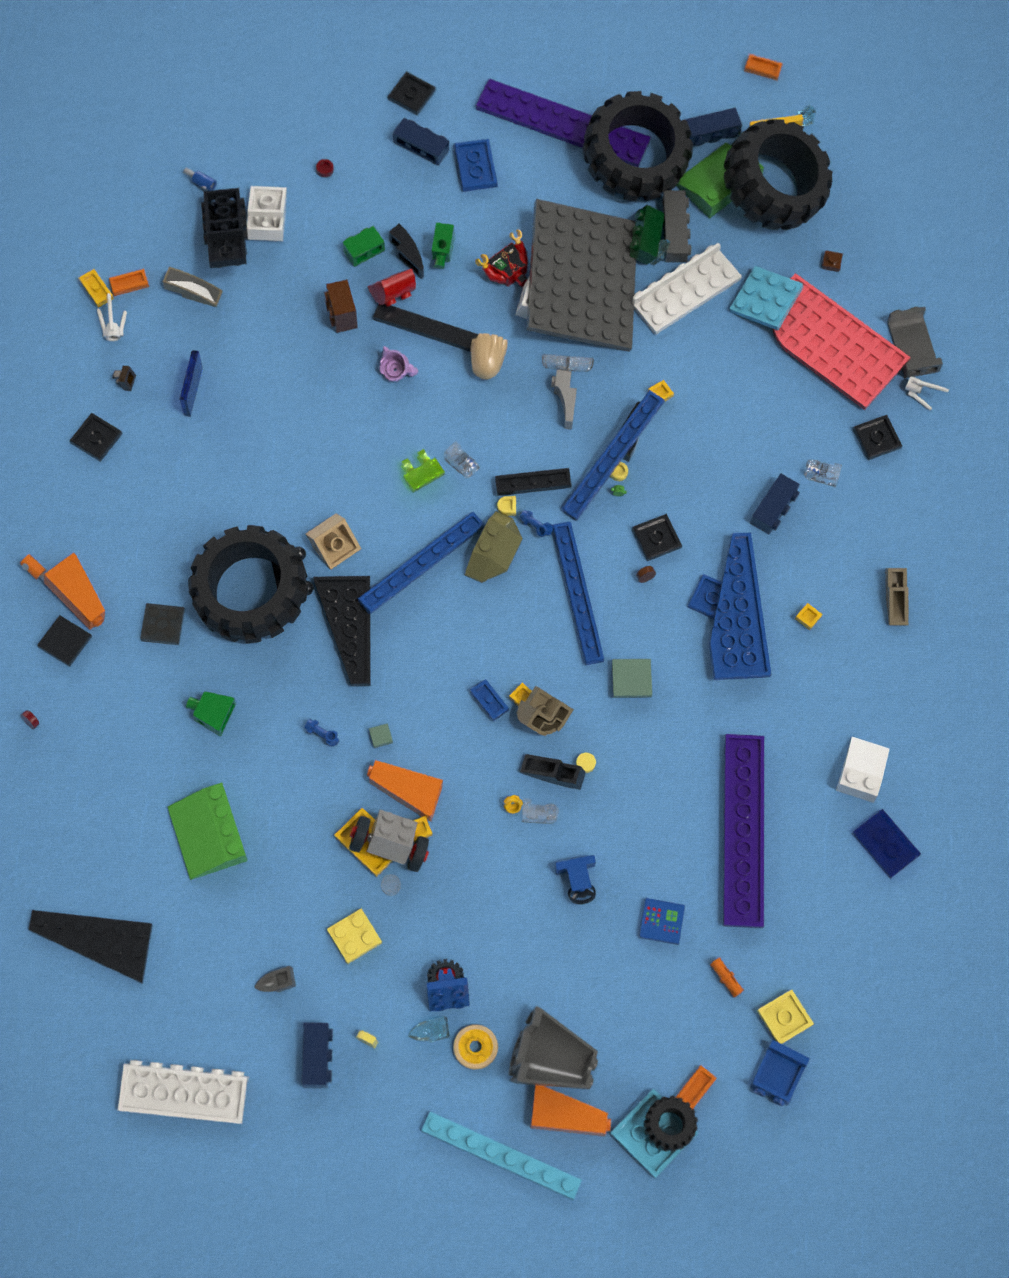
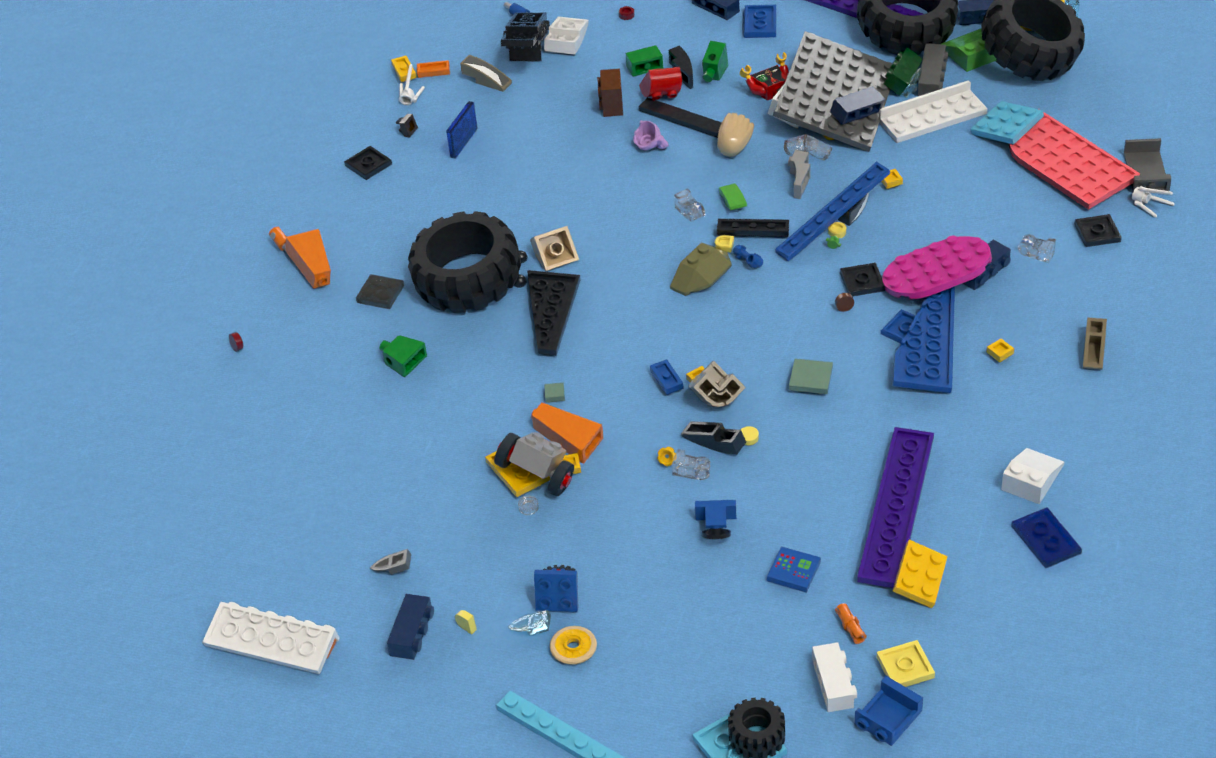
camera: 20 degrees right, 25 degrees down
black wing [29,910,153,984] -> none
black tile [37,615,92,667] -> none
bright green slope [168,783,248,880] -> none
blue bar [304,719,339,746] -> none
light yellow plate [327,908,382,964] -> none
blue tile [358,512,485,614] -> none
clear neon green plate [401,449,445,493] -> none
dark grey cone [509,1006,598,1089] -> none
orange slope [531,1085,611,1137] -> none
blue tile [552,521,605,665] -> none
orange tile [676,1065,717,1109] -> none
reddish brown plate [822,250,843,272] -> none
none -> bright green slope [719,183,747,210]
none -> white brick [812,642,857,712]
none -> brick [830,86,885,125]
none -> dark pink plate [882,235,992,299]
none -> yellow plate [893,540,948,608]

